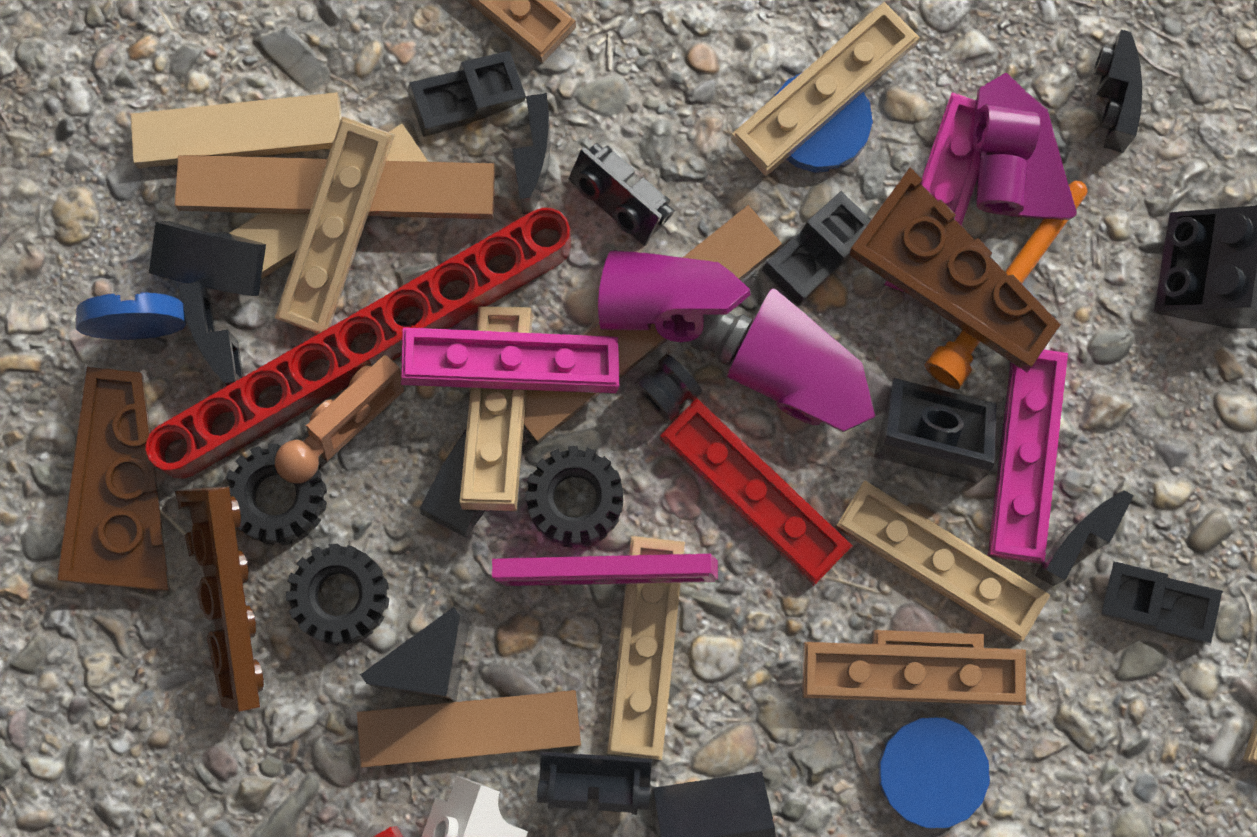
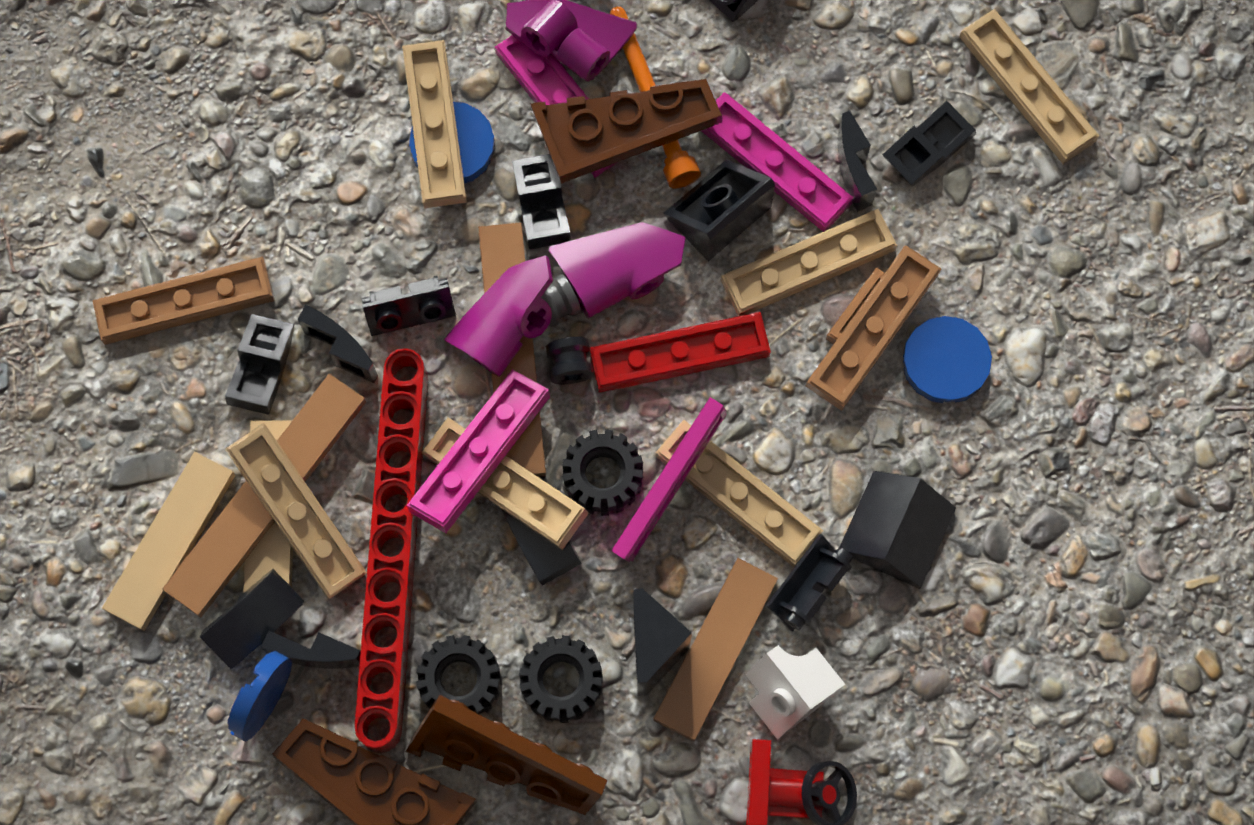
camera: 55 degrees left, 5 degrees down
nougat plate [275,355,404,483] -> none

